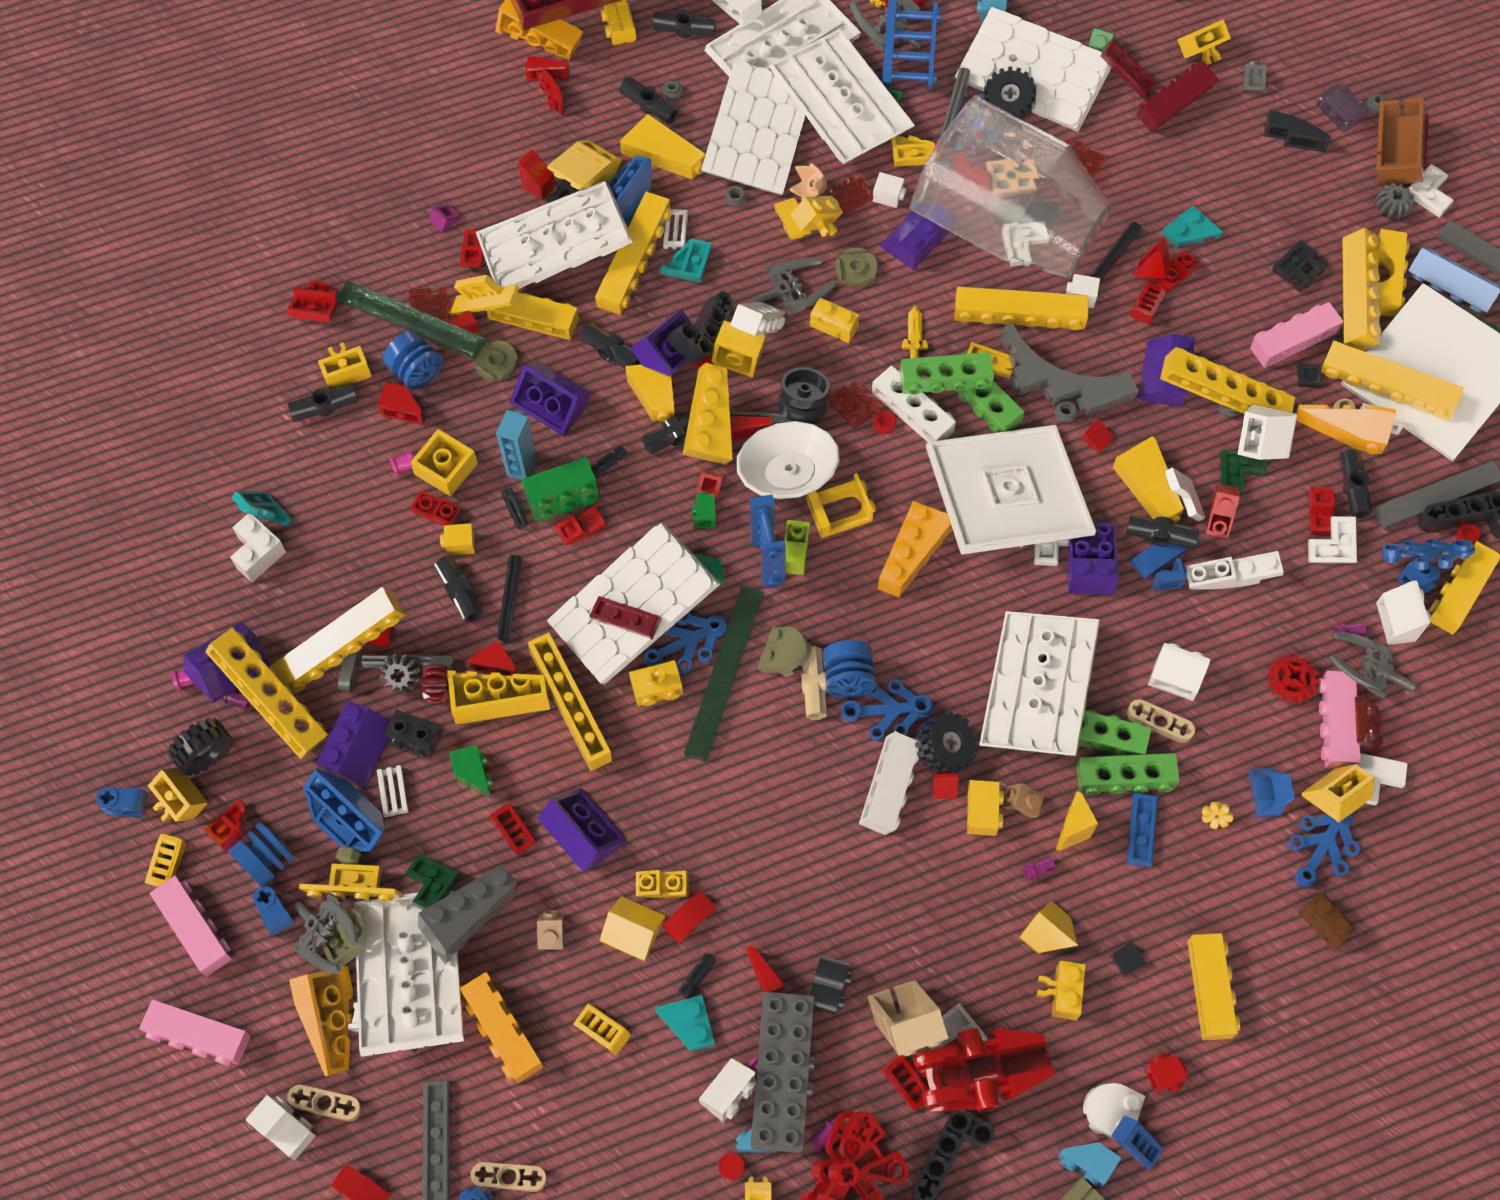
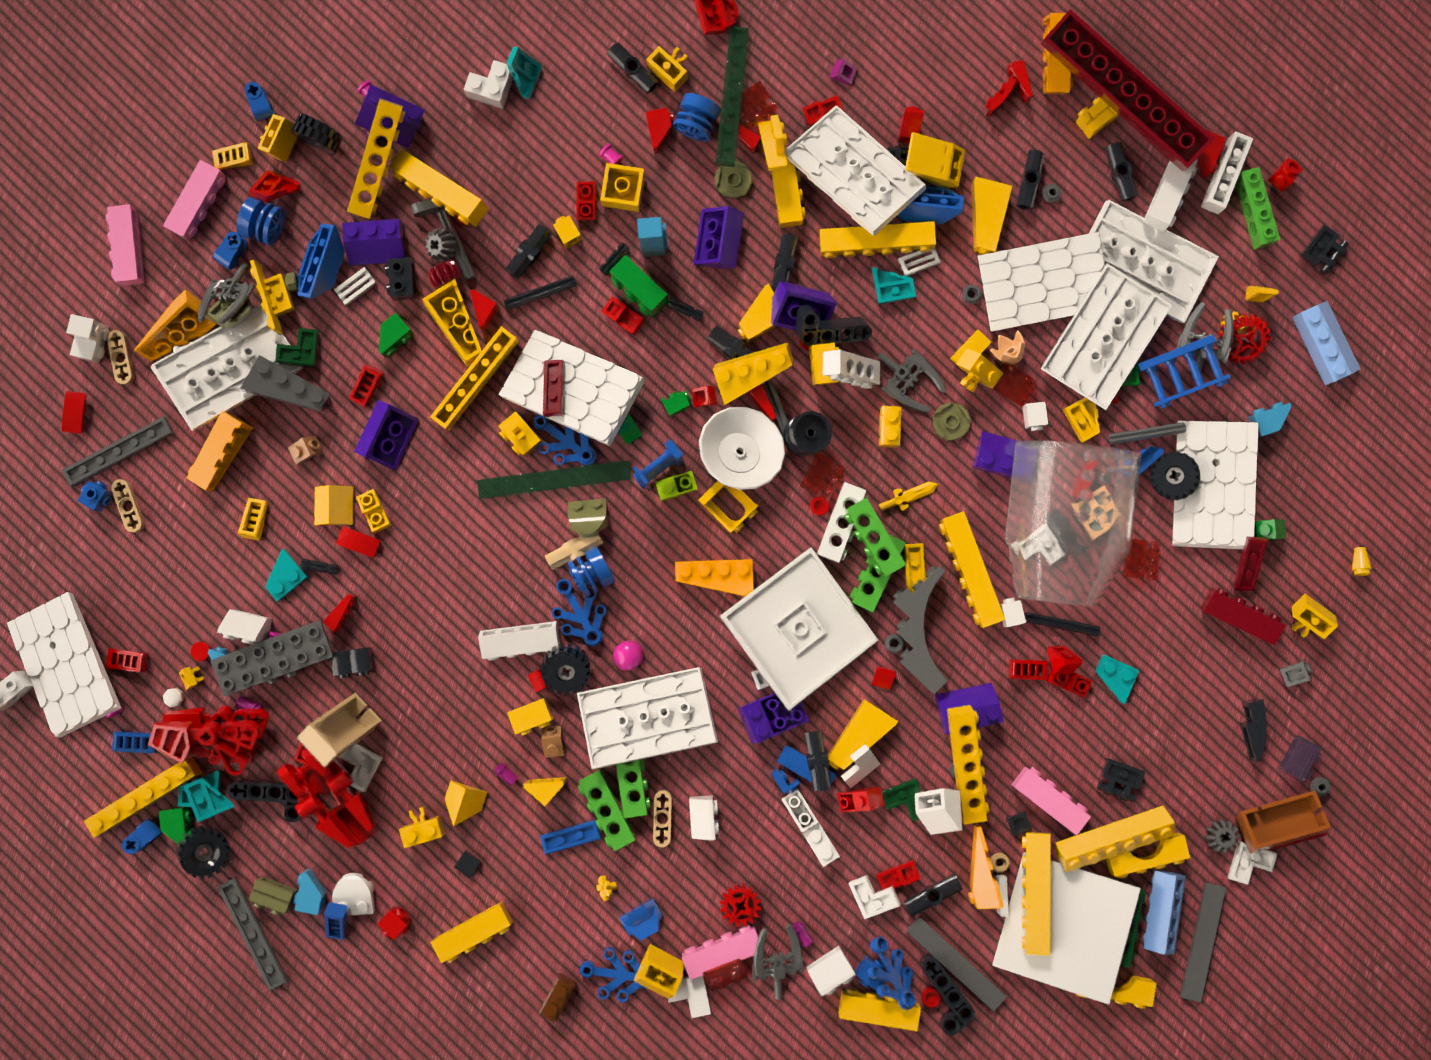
camera: 65 degrees right, 20 degrees up
none -> dark pink hair [613,640,644,671]

